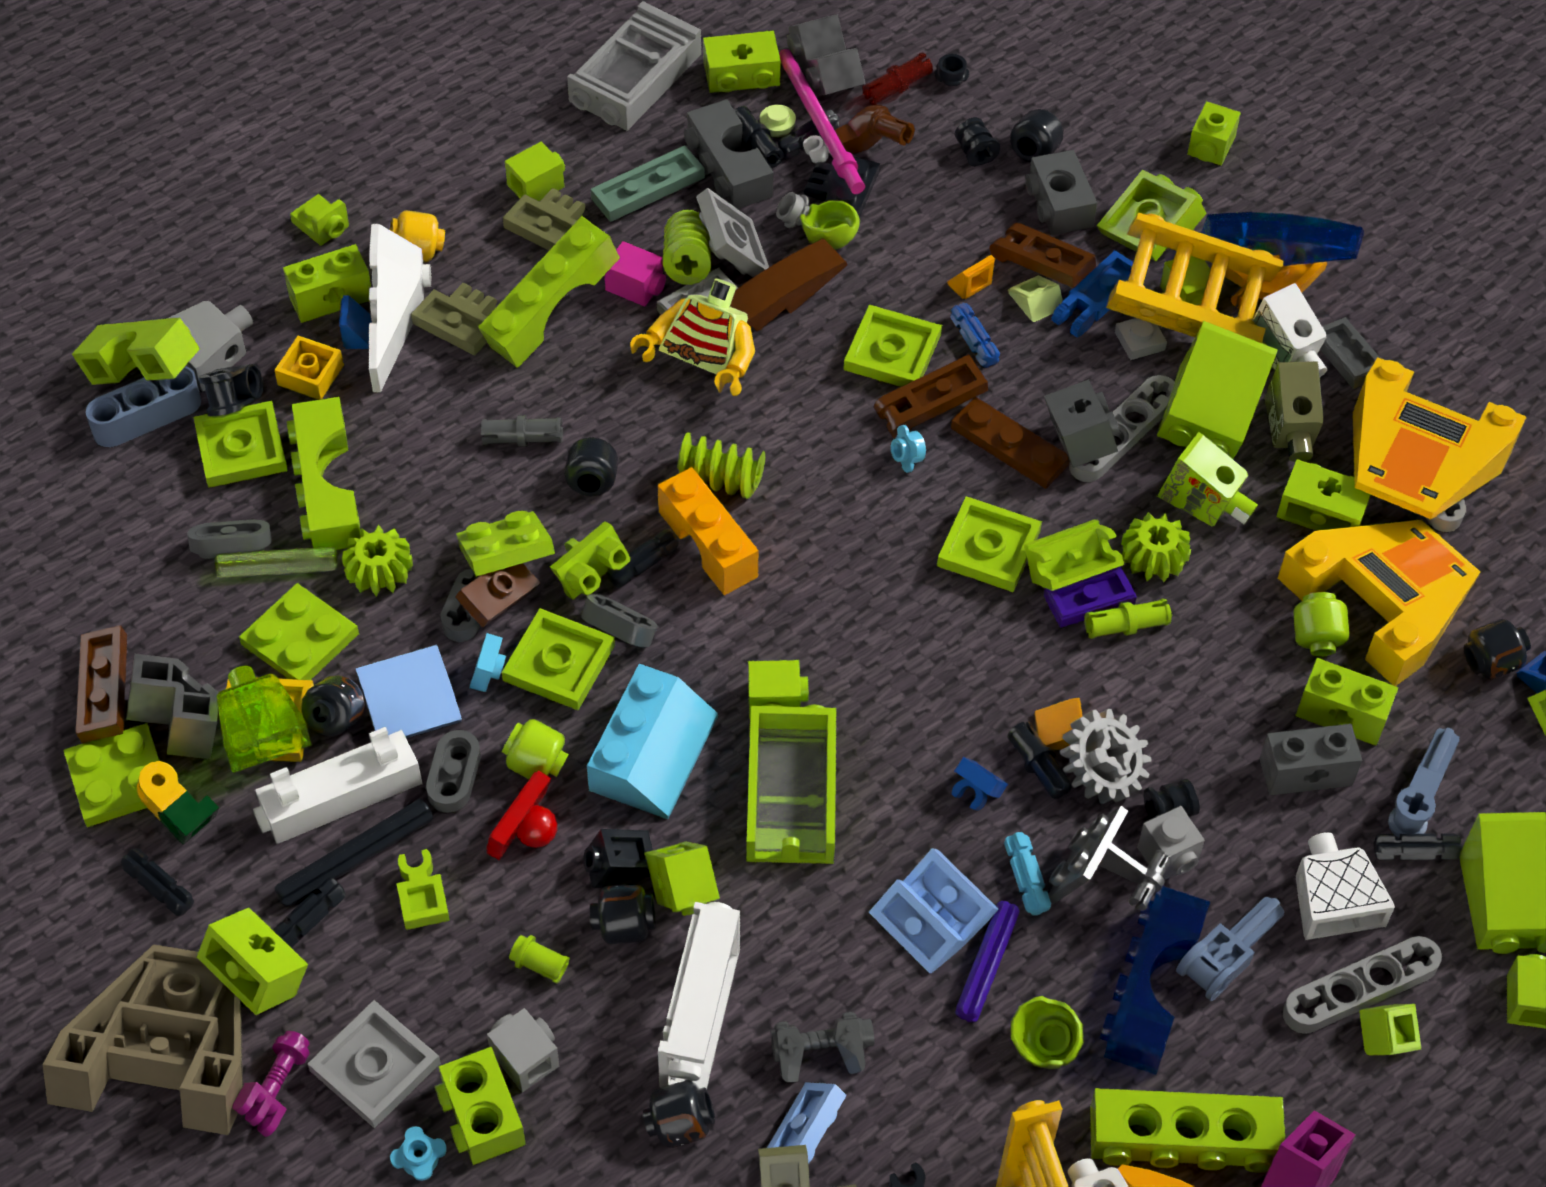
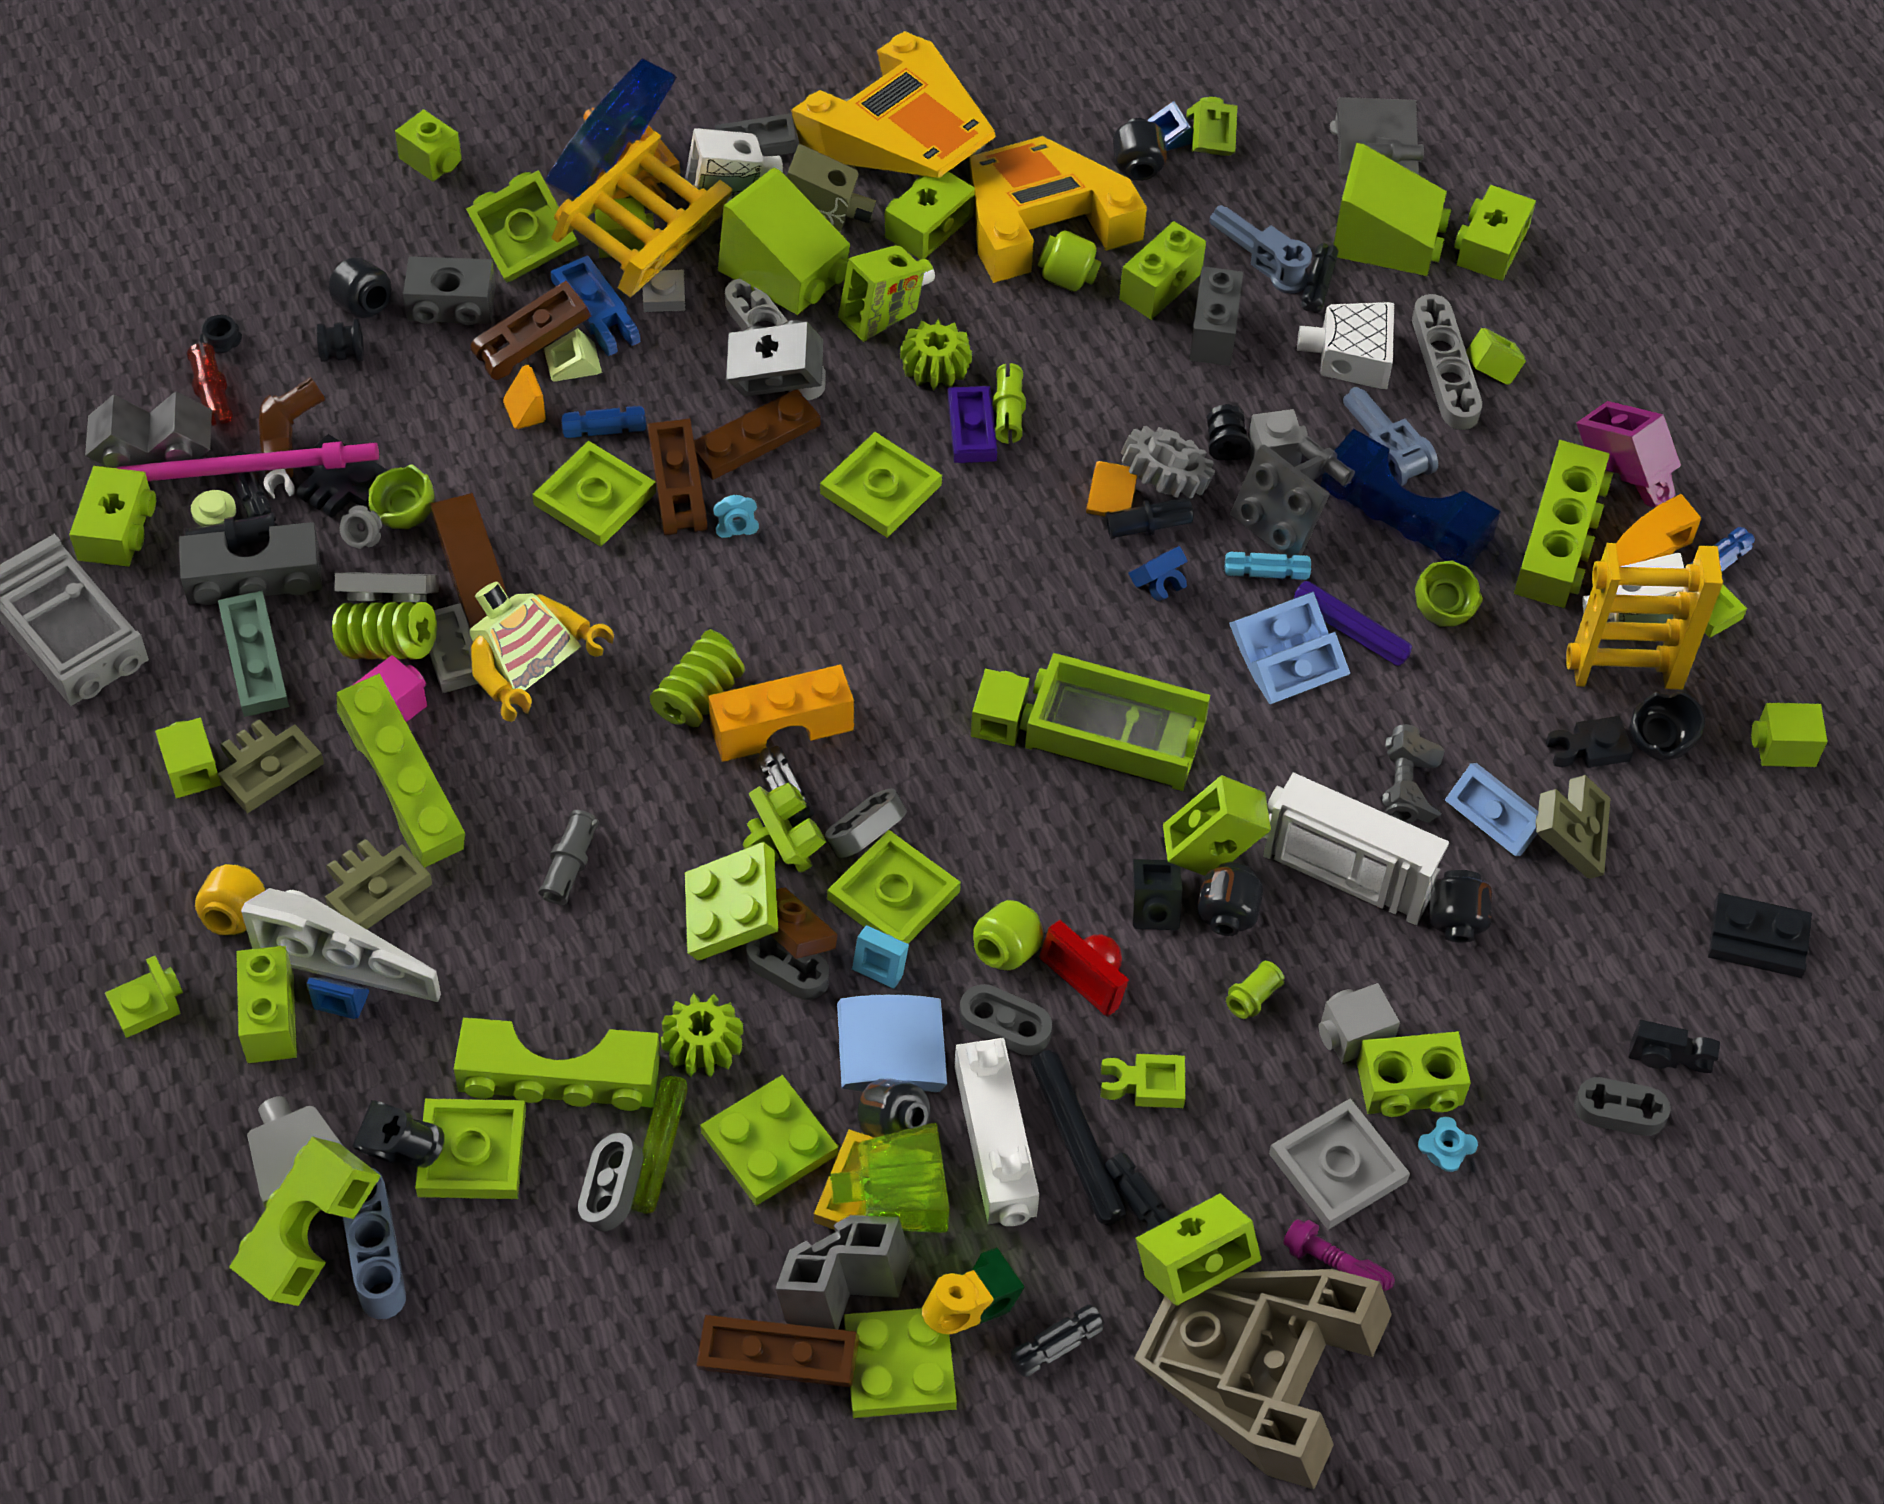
camera: 75 degrees left, 0 degrees up
yellow piece [274,335,344,400] -> none
black head [564,437,618,497] -> none
medium azure slope [587,664,718,819] -> none
lime hinge [1024,519,1124,591] -> none

